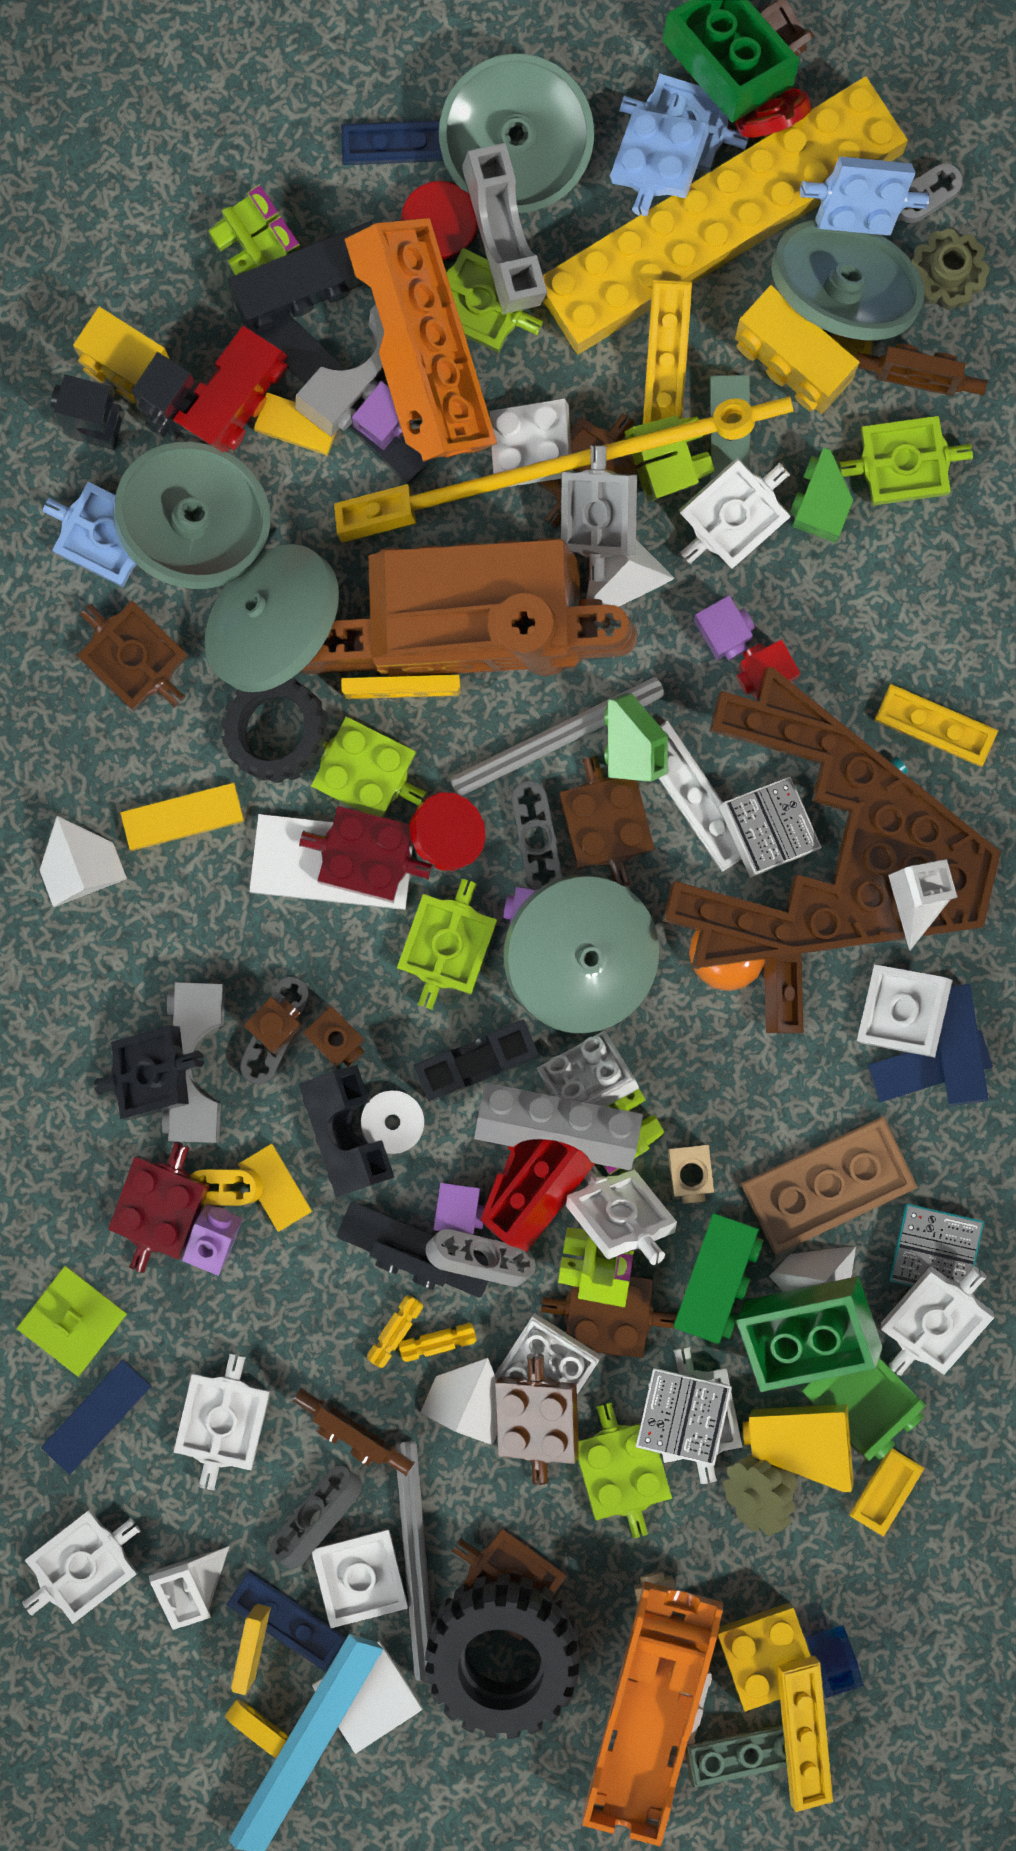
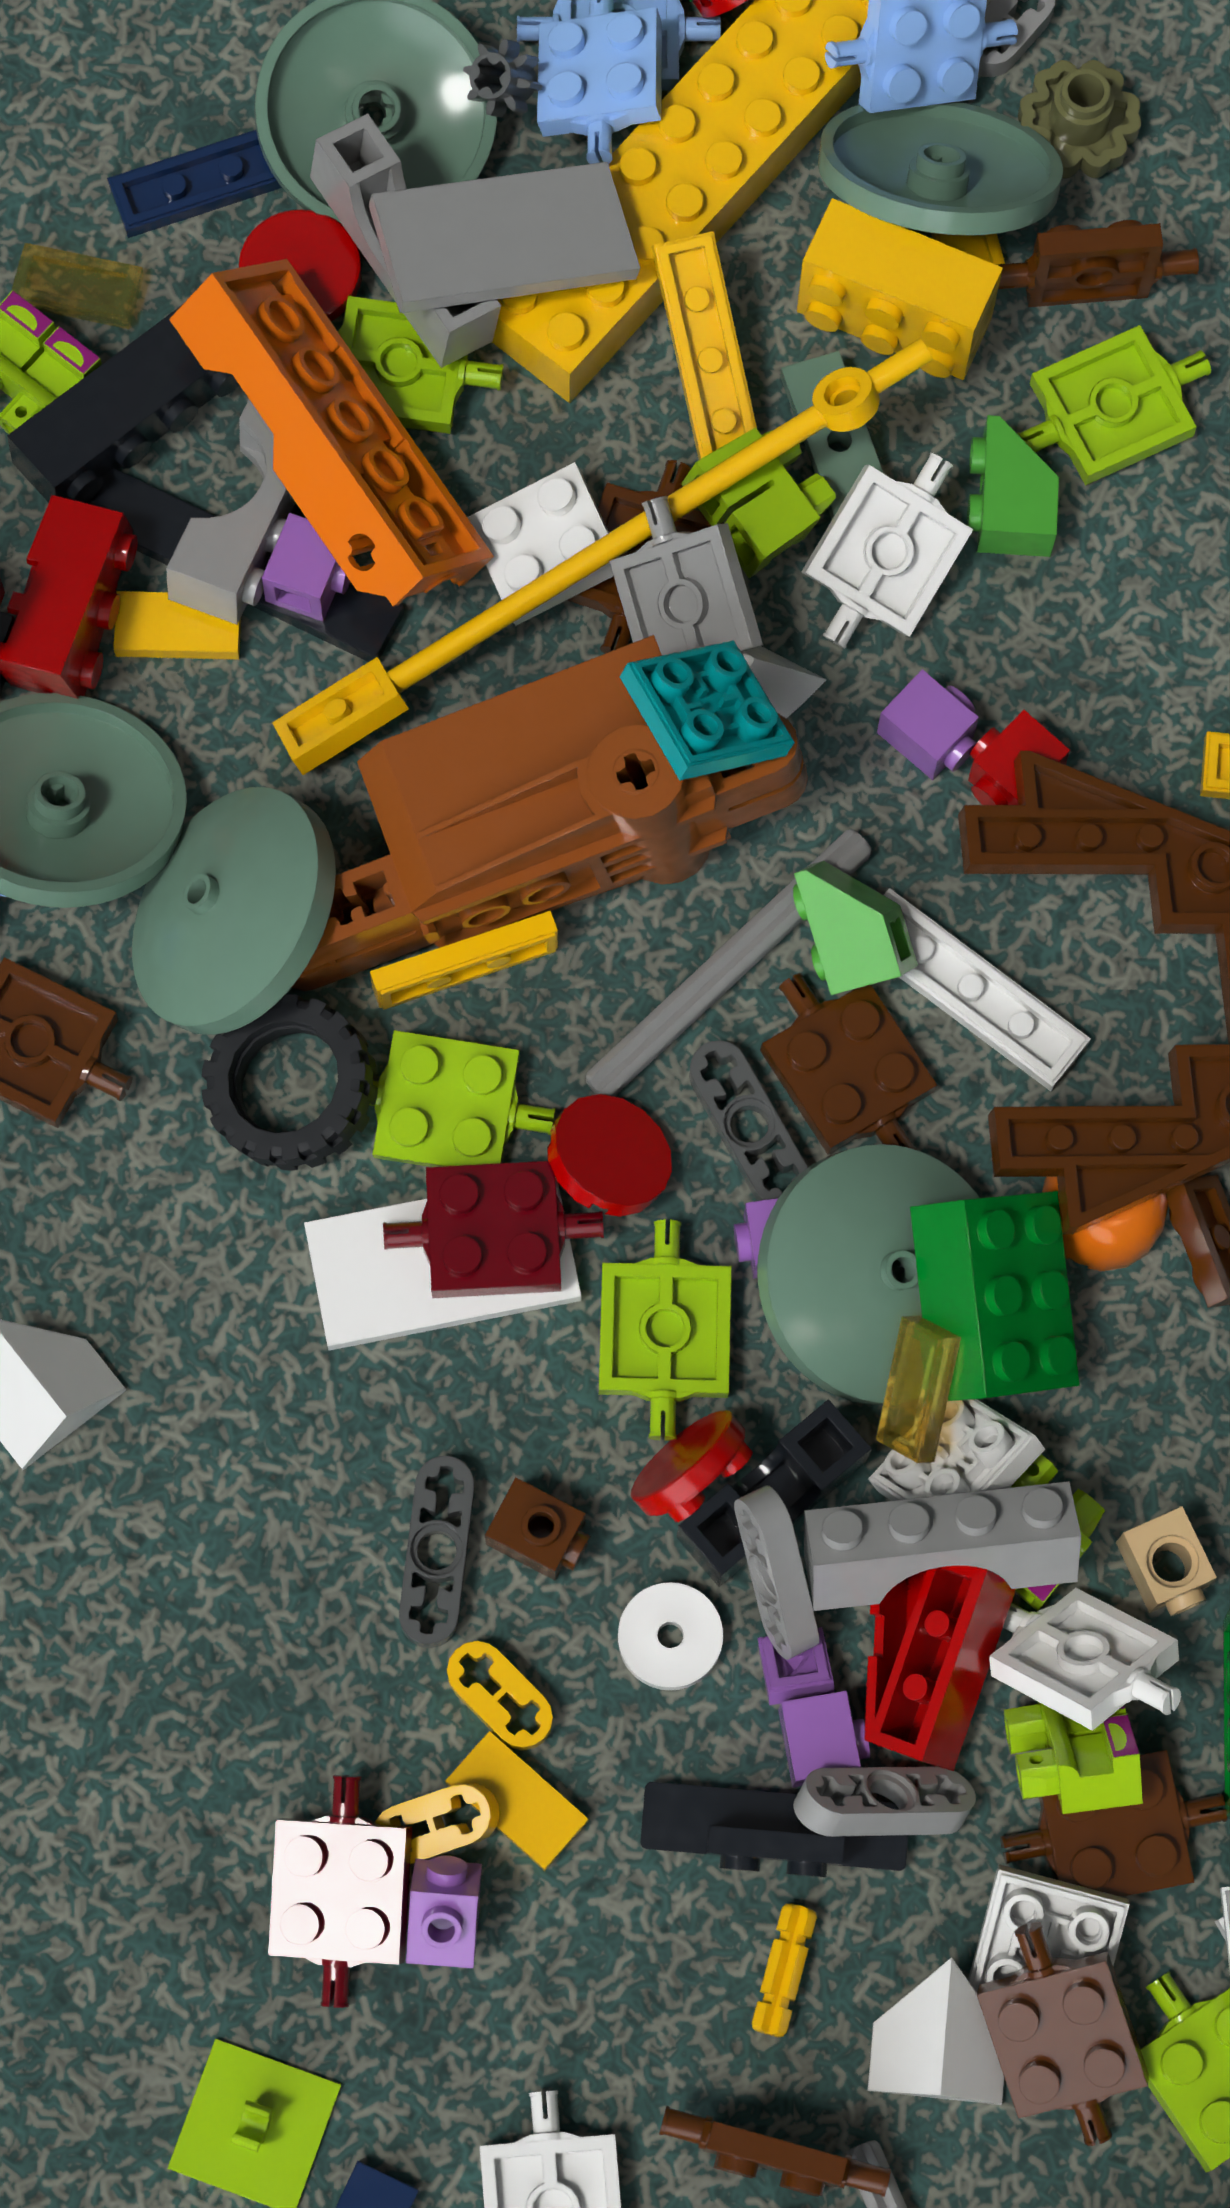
camera: 25 degrees left, 10 degrees down
black plate [94,1025,204,1120] -> none
yellow tile [120,783,245,851] -> none
light grey arch [162,983,226,1143] -> none
reddish brown brick [244,997,303,1055] -> none
black arch [299,1065,395,1197] -> none
yellow axle [399,1323,477,1362] -> none
light grey tile [719,777,822,878] -> none
none -> clear yellow tile [11,243,144,329]
none -> light grey tile [369,162,640,313]
none -> yellow beam [447,1641,553,1751]
none -> dark grey gear [463,39,542,118]
none -> teal tile [620,640,795,781]
none -> red tile [631,1410,753,1522]
none -> light grey beam [734,1485,819,1660]
none -> medium lavender tile [758,1627,834,1705]
none -> clear yellow tile [876,1316,961,1463]
none -> green brick [910,1191,1080,1402]

